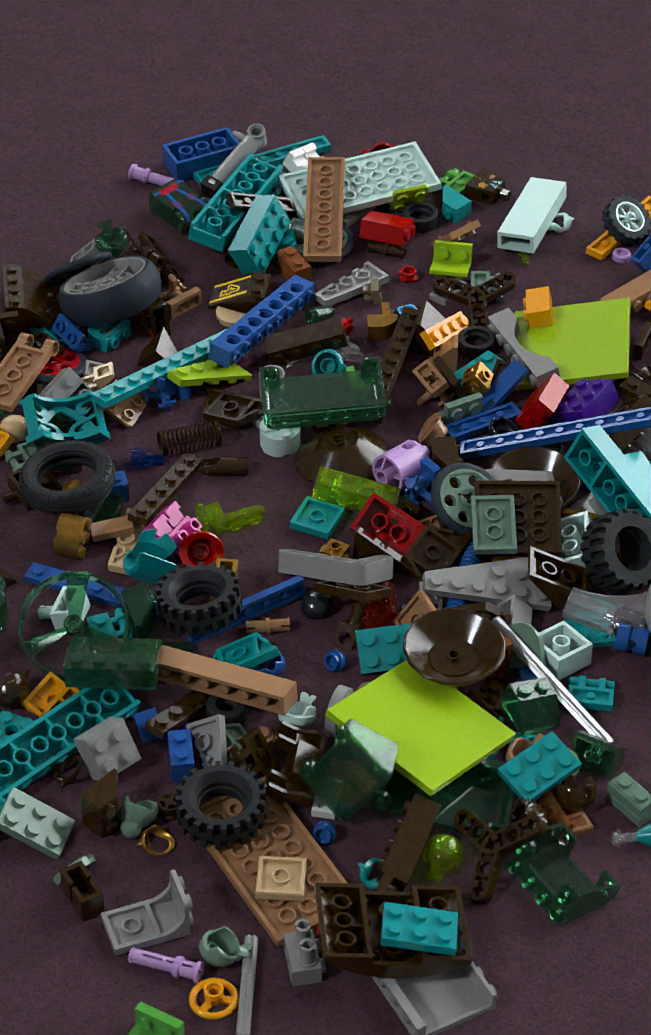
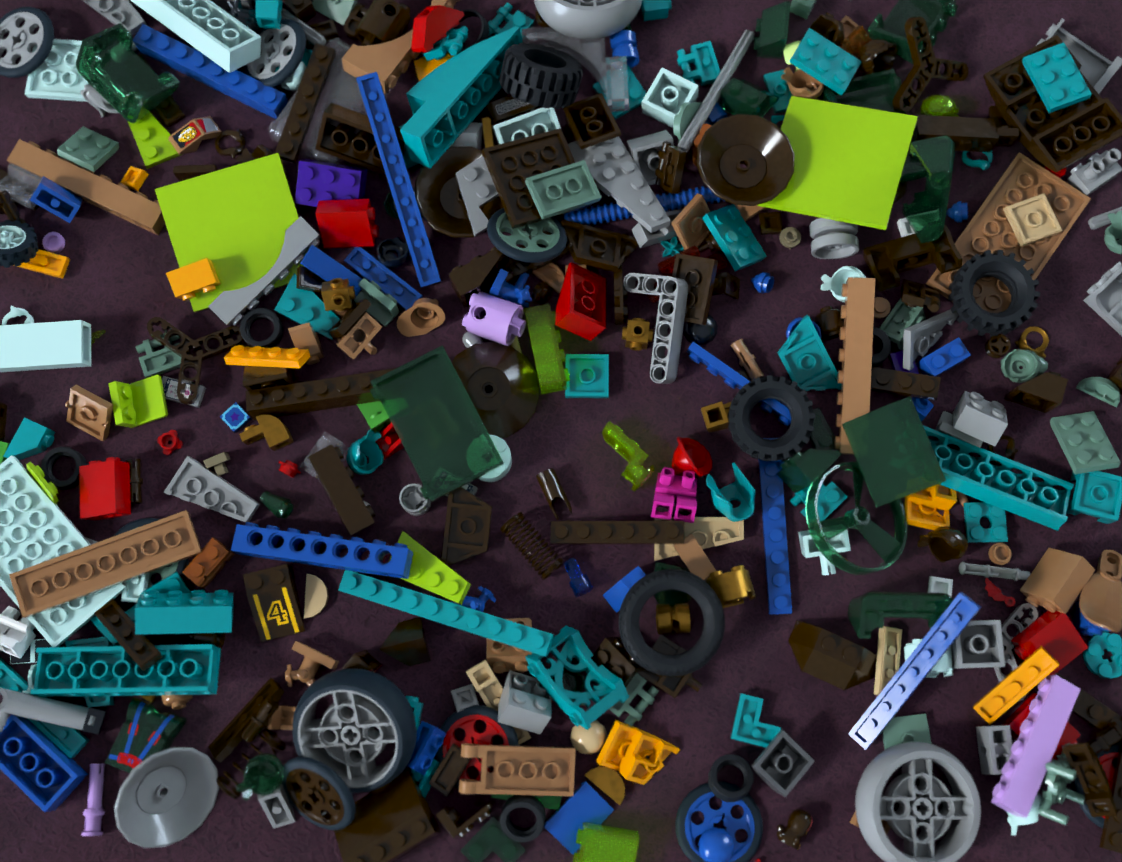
camera: 110 degrees left, 35 degrees up
none -> light grey dish [114,747,219,848]

